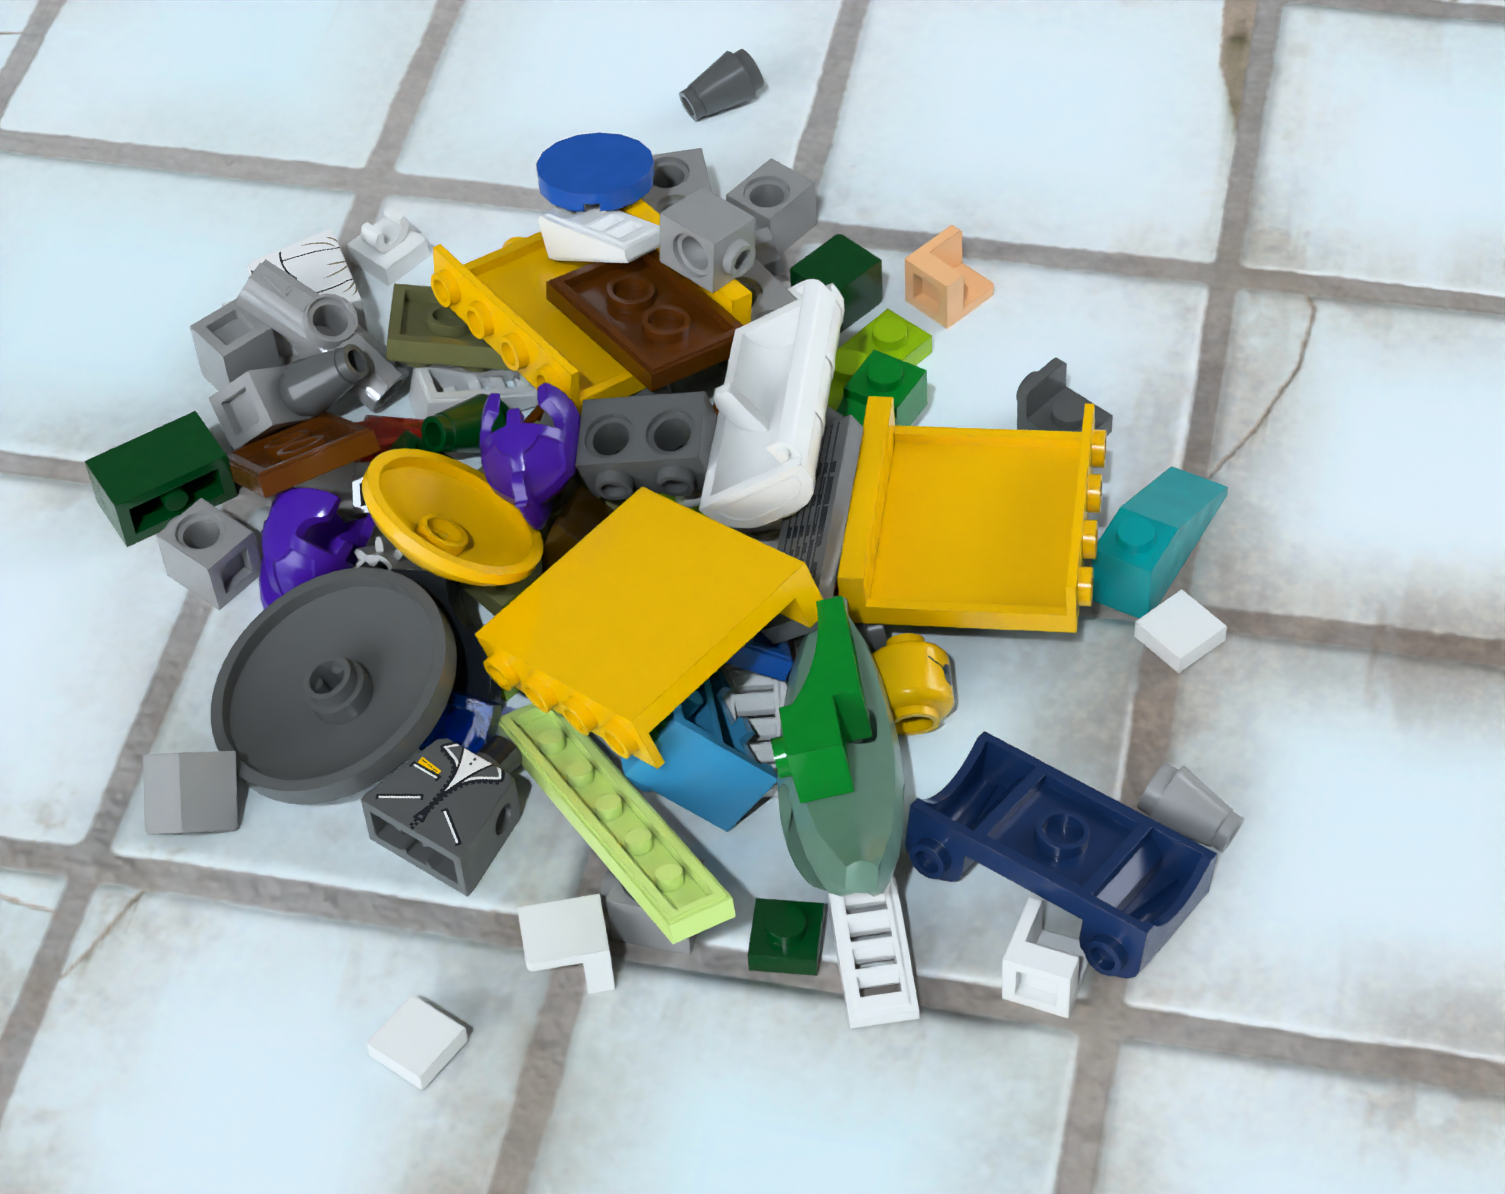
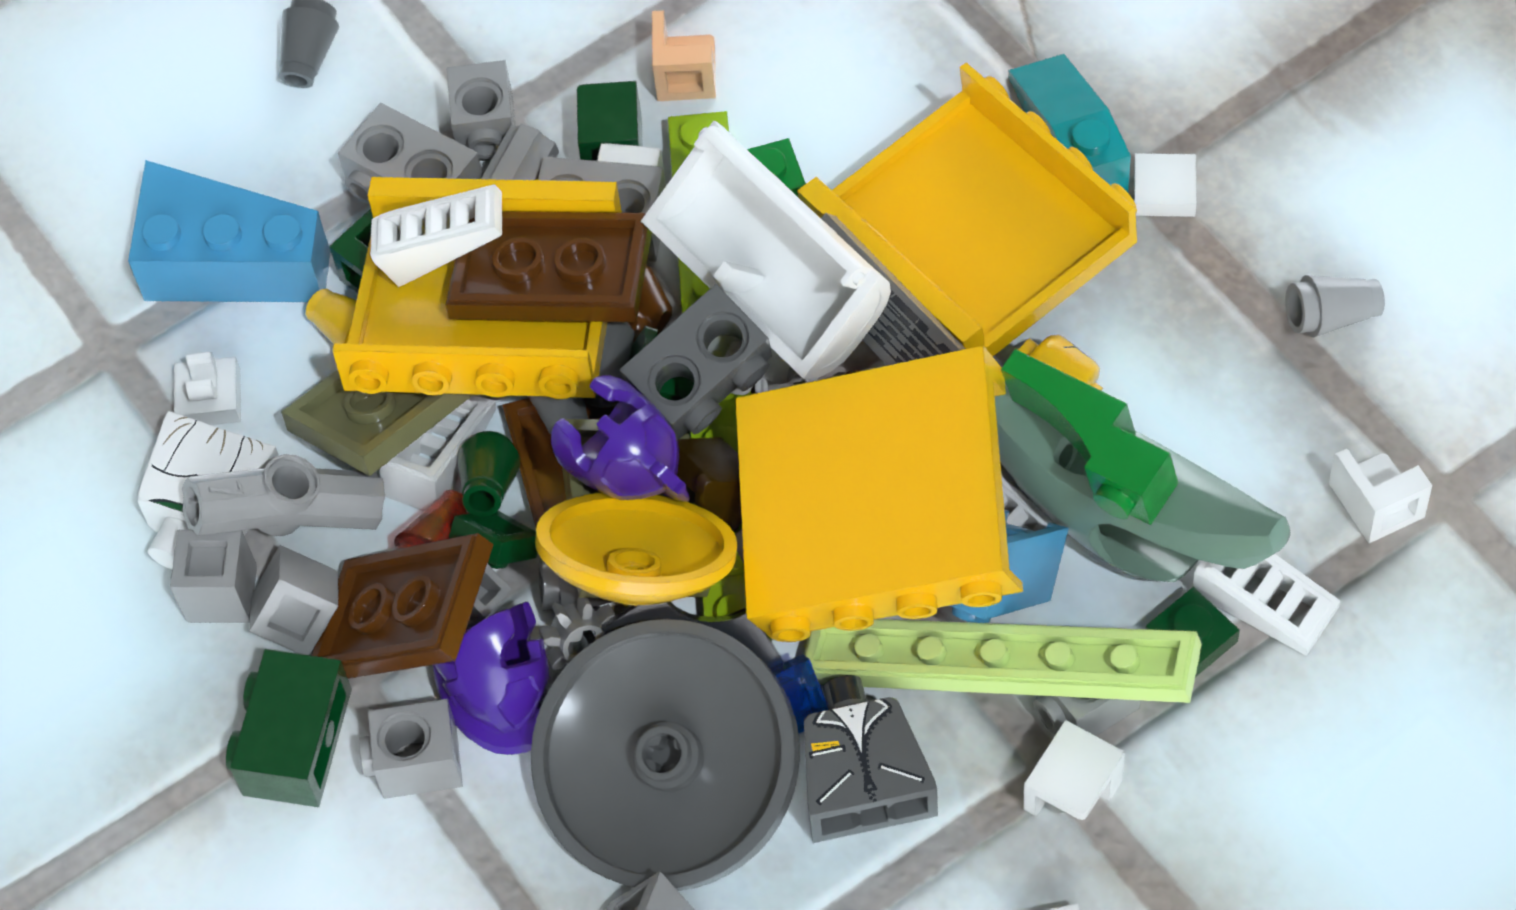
camera: 45 degrees left, 10 degrees up
dark grey cone [279,344,369,416] -> none
blue tile [536,132,655,212] -> none
light grey brick [659,187,756,293] -> none
dark blue piece [905,731,1217,979] -> none
dark grey bracket [1016,357,1113,436] -> none
none -> dark azure wedge [128,160,331,302]

